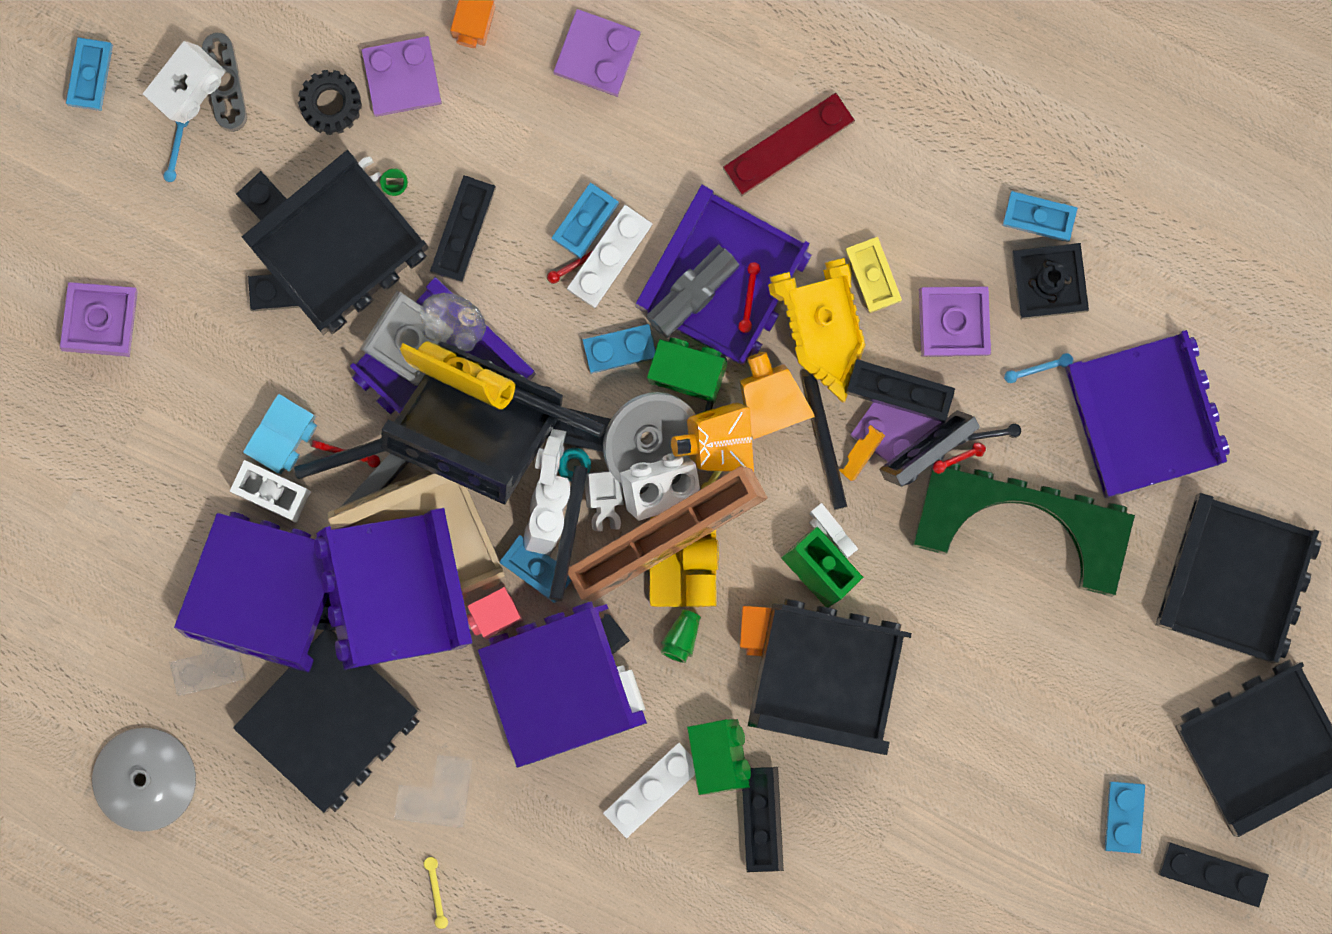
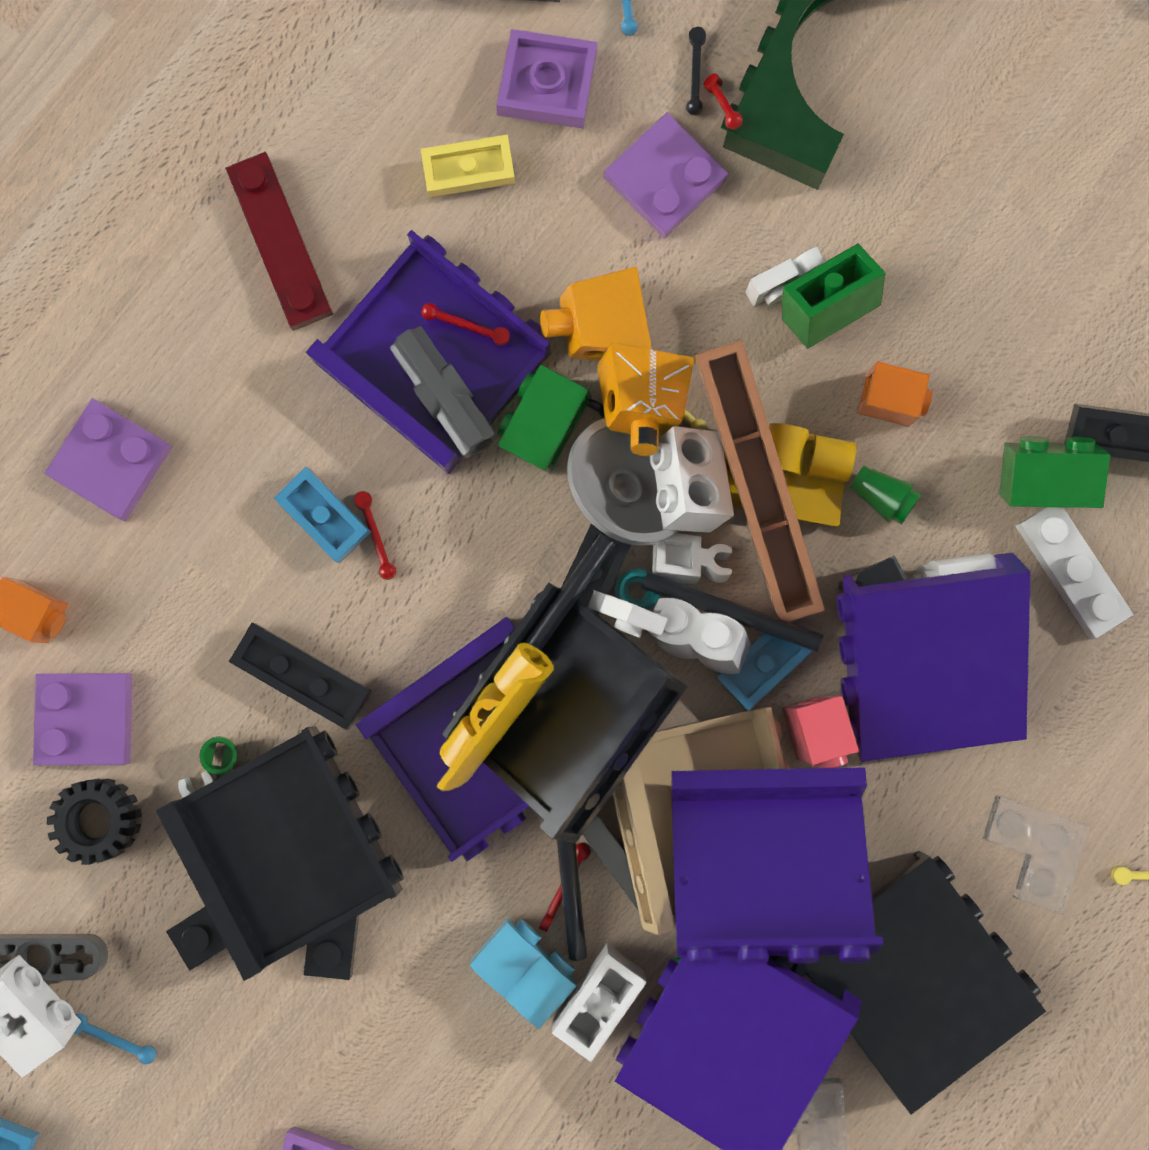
camera: 80 degrees left, 0 degrees up
light grey plate [360,291,454,386] -> none
clear dish [420,293,486,352] -> none
white plate [567,205,653,309] -> none
dark azure plate [583,324,655,374] -> none
black panel [747,599,912,755] -> none
yellow shield [768,258,866,403] -> none
black bar [803,374,848,510] -> none
light orange piece [839,425,885,481] -> none
black plate [846,359,955,423] -> none
black plate [879,410,980,487] -> none

